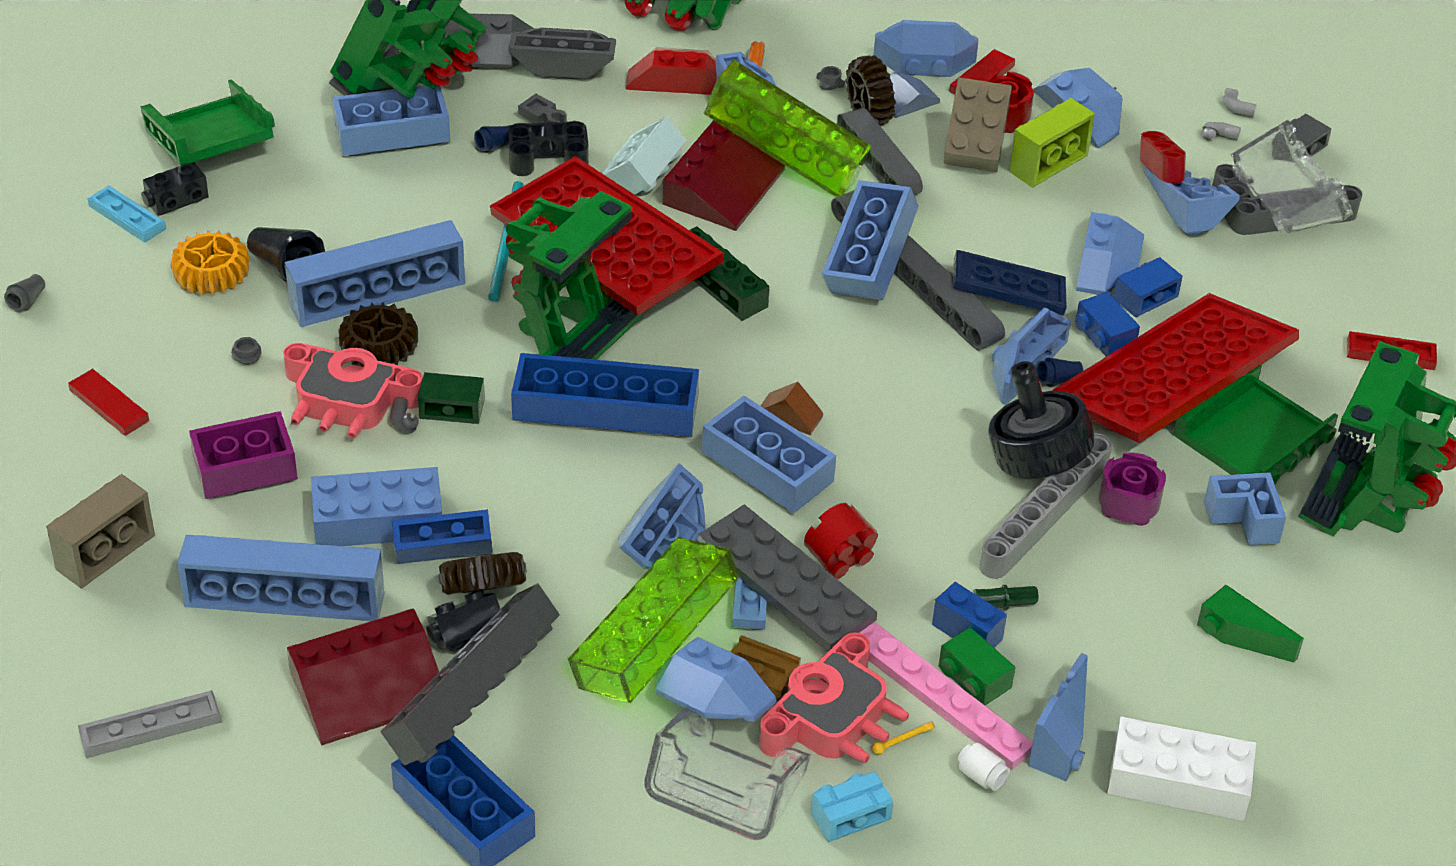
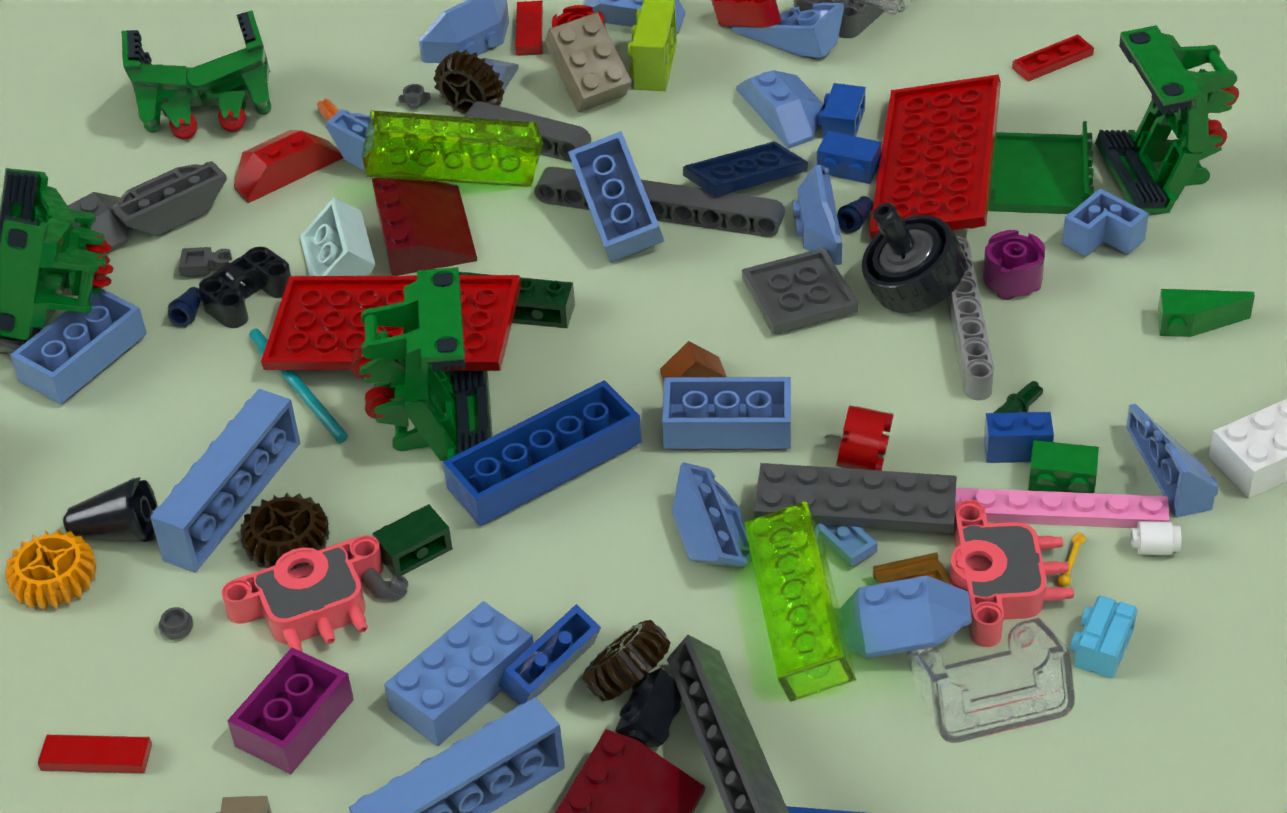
camera: 35 degrees left, 0 degrees up
none -> dark grey plate [742,248,858,335]

